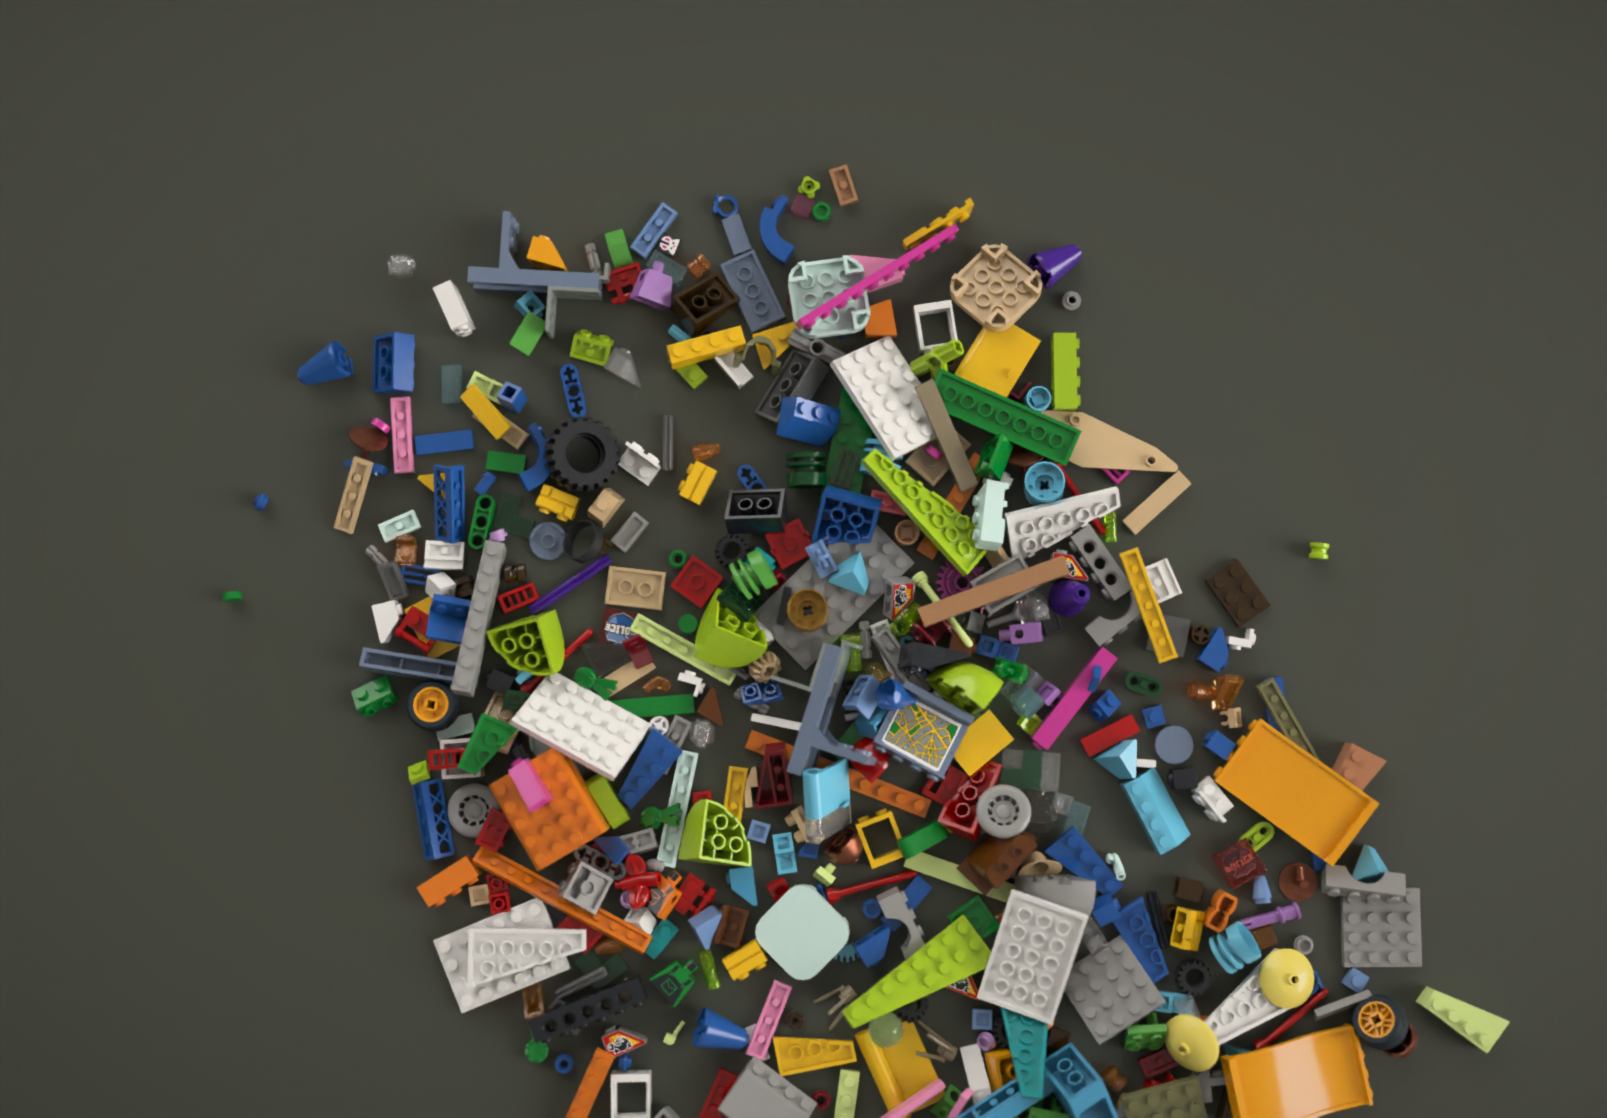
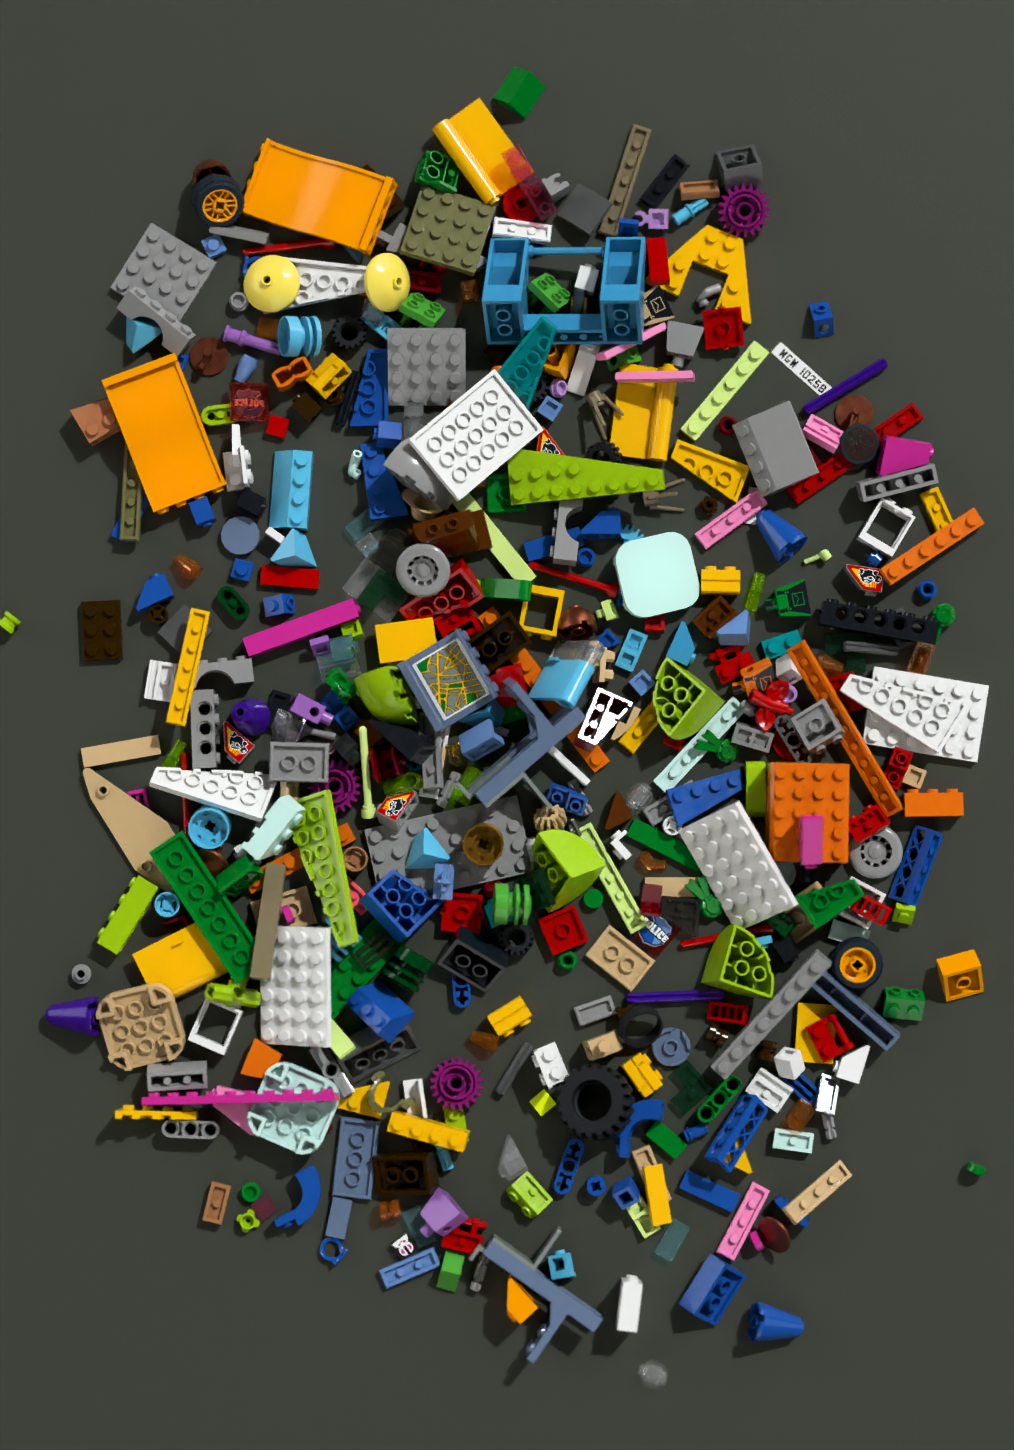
camera: 155 degrees left, 0 degrees up
blue plate [253,493,269,511] -> none
blue bracket [426,594,471,644] -> none
lavender plate [489,528,508,542] -> none
bright green panel [509,312,546,356] -> none
blue tile [593,836,631,864] -> none
black tile [776,586,792,626] -> none
clear light blue piece [868,1012,903,1047] -> none
blue hat [875,678,917,711] -> none
medium nougat tile [917,555,1070,628] -> none
blue tile [1087,665,1102,693] -> none
clear orange tile [1210,674,1244,709] -> none
tan tile [1220,707,1242,728] -> none
white bracket [1225,628,1256,651] -> none
yellowish green wedge [1415,986,1510,1054] -> none
none -> light grey brick [147,1060,208,1092]
none -> light grey beam [162,1119,221,1139]
none -> white tile [232,424,241,467]
none -> red tile [266,414,290,439]
none -> yellowish green slope [329,1018,356,1060]
none -> magenta gear [430,1056,484,1111]
none -> dark brown slope [468,610,532,675]
none -> neon yellow tile [529,1089,557,1116]
none -> blue wheel [586,1175,606,1196]
none -> light orange slope [936,949,984,1002]

